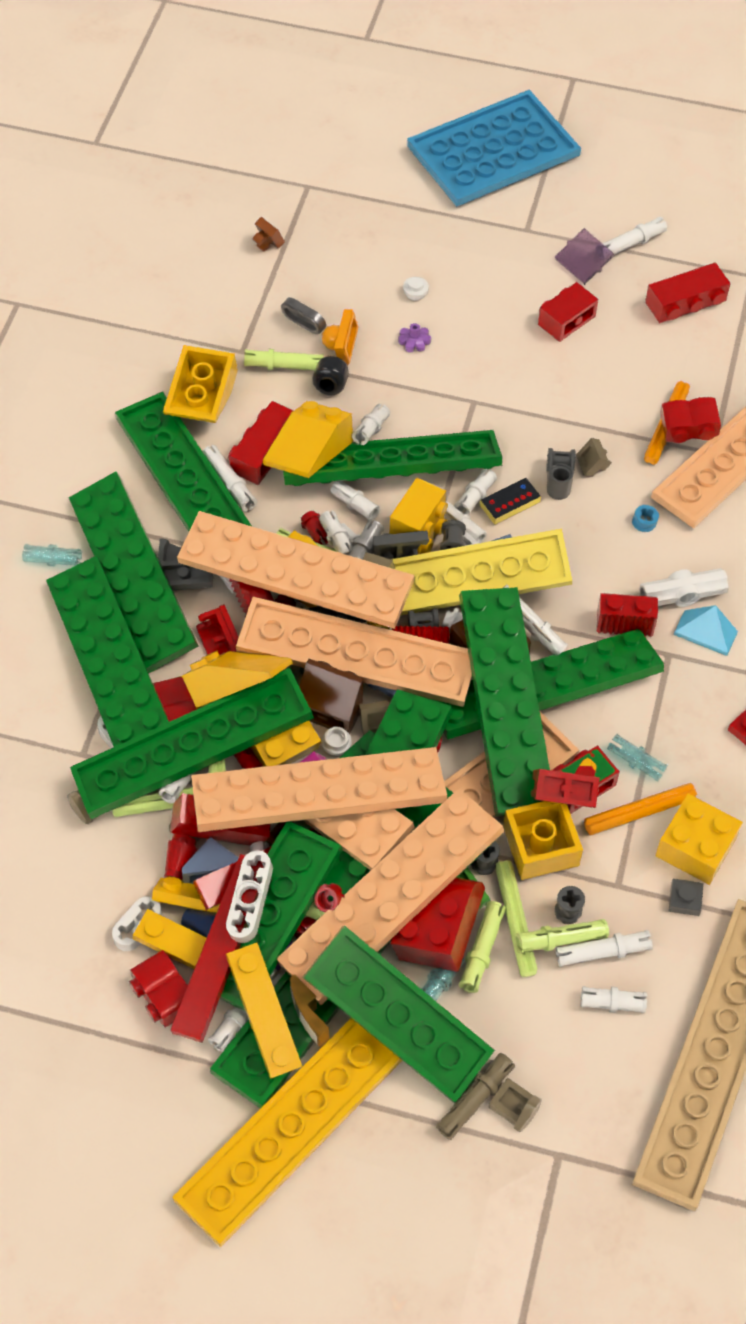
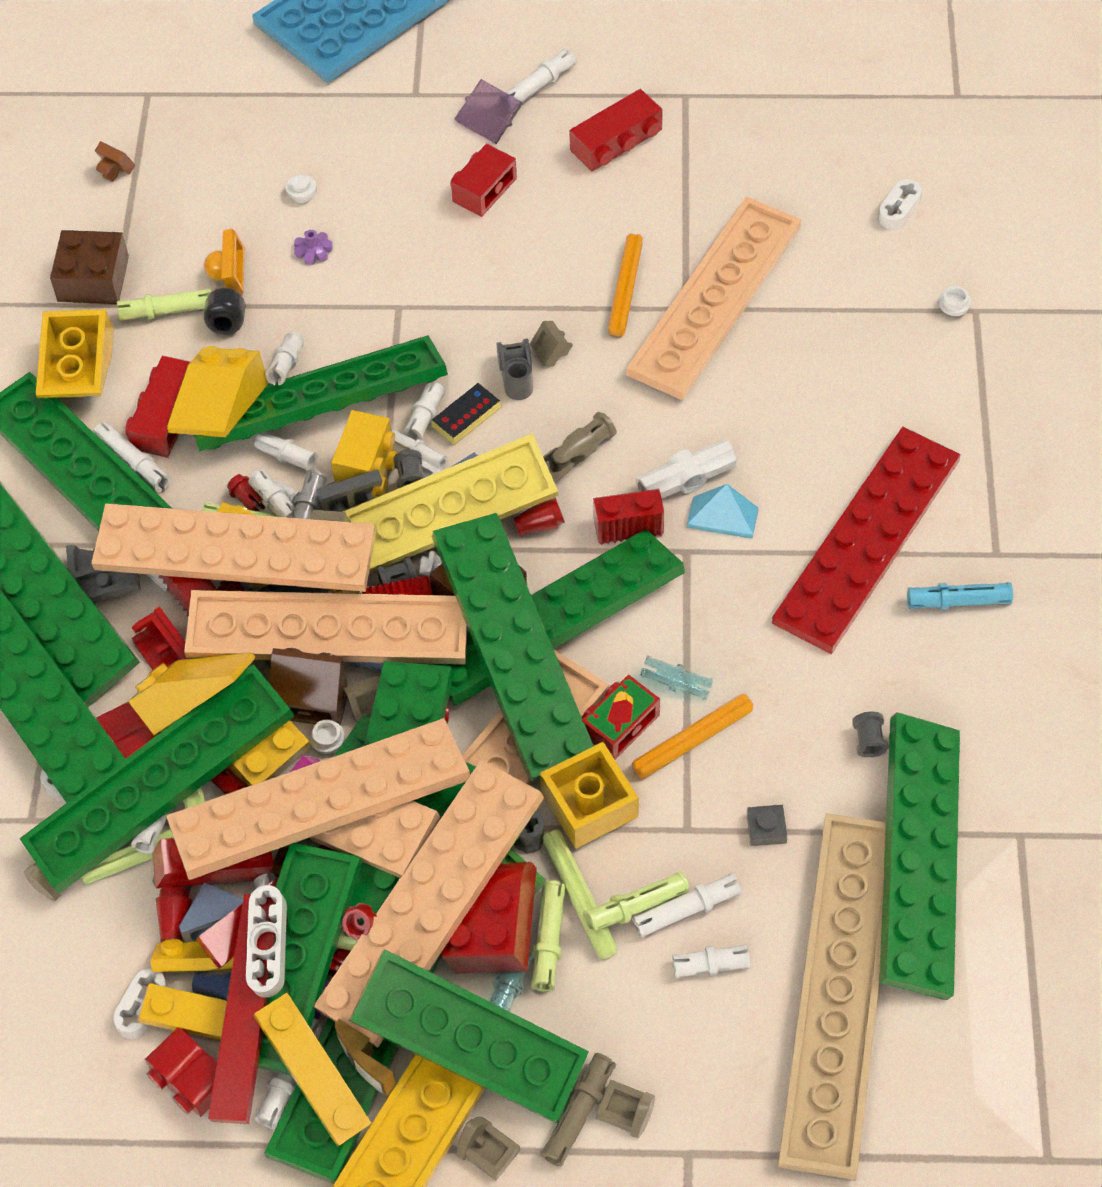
camera: 10 degrees left, 0 degrees up
flat silver tile [281,297,327,334] -> none
white pin [503,584,568,655] -> none
red hinge [531,769,600,808] -> none
dark grey bush [554,886,585,924] -> none
dark azure bush [632,505,659,532] -> none
yellow brick [655,793,743,885] -> none
red brick [660,397,721,443] -> none
none -> reddish brown brick [50,230,129,304]
none -> dark tan tile [457,1117,520,1181]
none -> red cone [513,498,565,536]
none -> dark tan piece [520,412,617,512]

